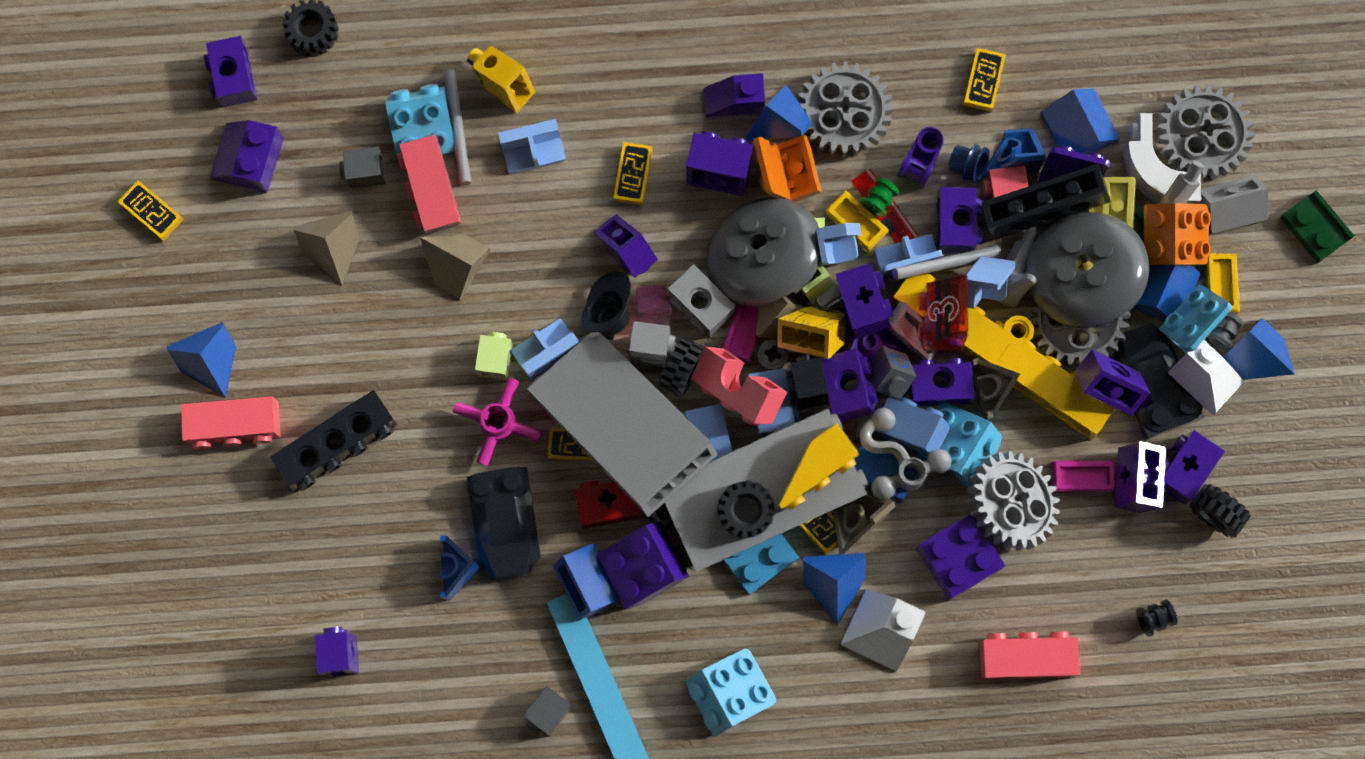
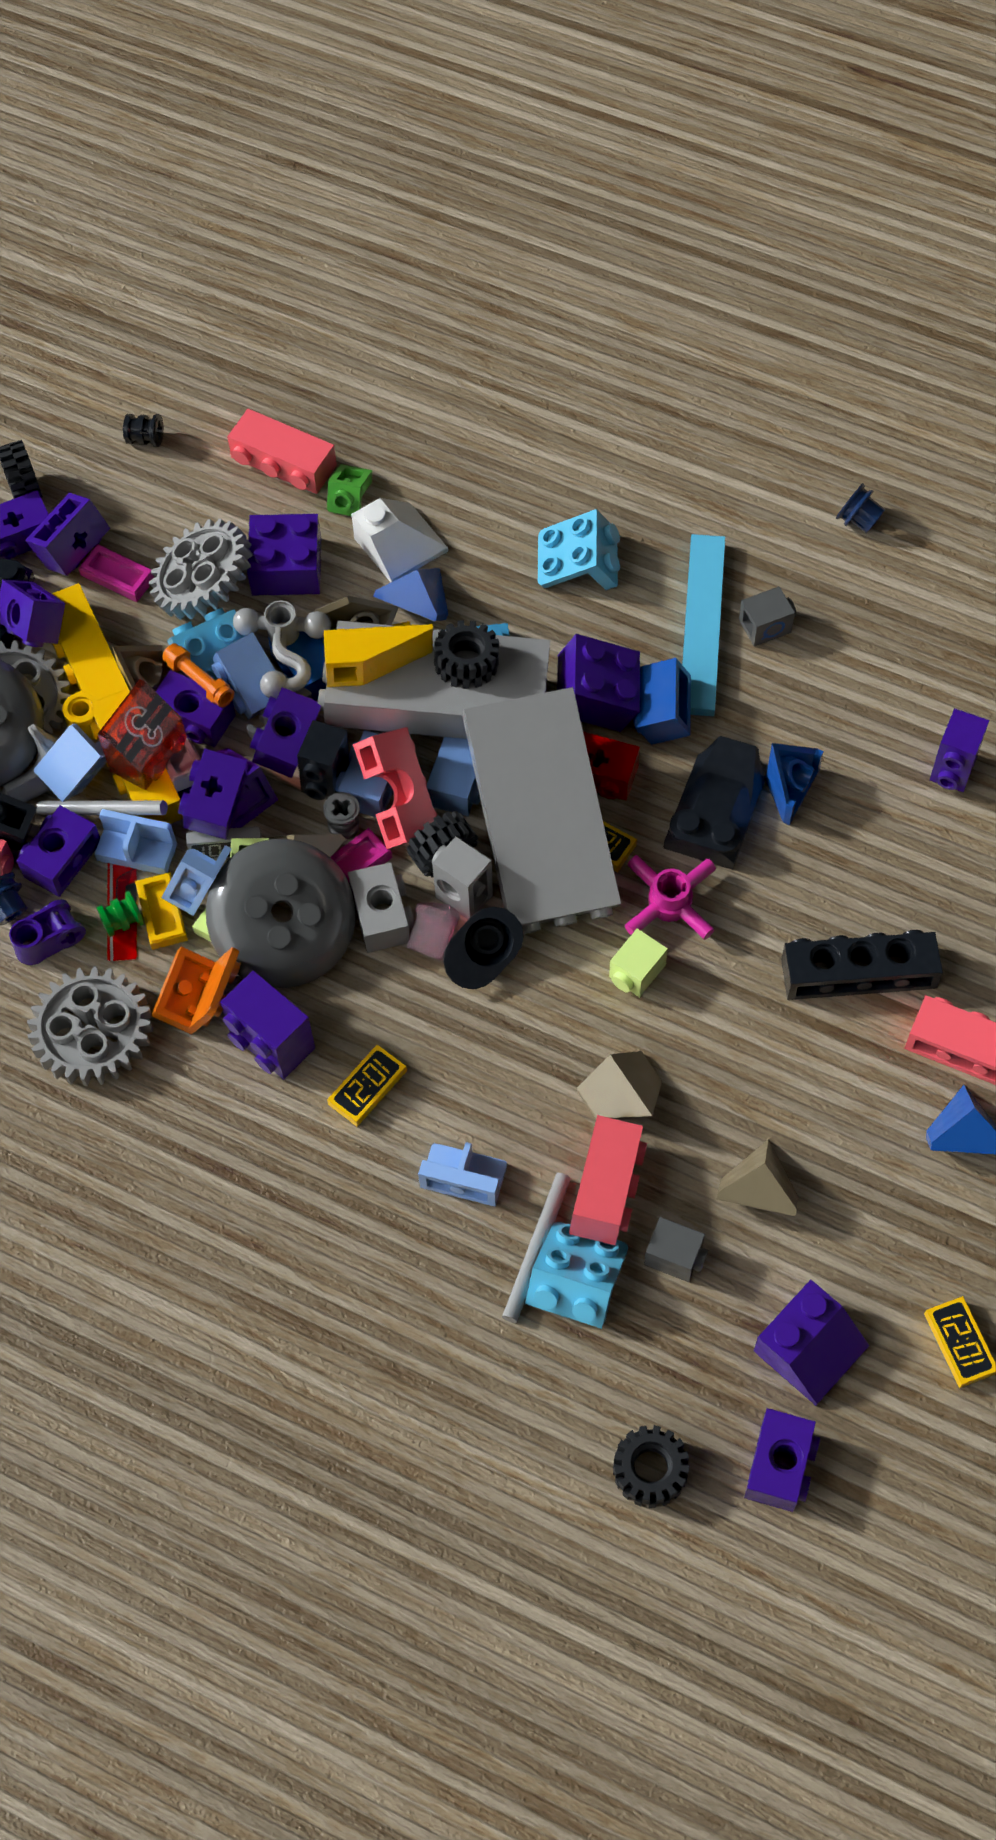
camera: 150 degrees left, 15 degrees down
yellow torso [467,46,535,113] -> none
light blue panel [512,319,579,381] -> none
dark purple slope [593,214,658,278] -> none
dark purple slope [704,73,765,117] -> none
blue slope [746,85,811,142] -> none
yellow torso [778,306,846,359] -> none
dark grey brick [869,346,917,399] -> none
none -> orange bar [162,643,234,707]
none -> bright green bracket [327,464,372,516]

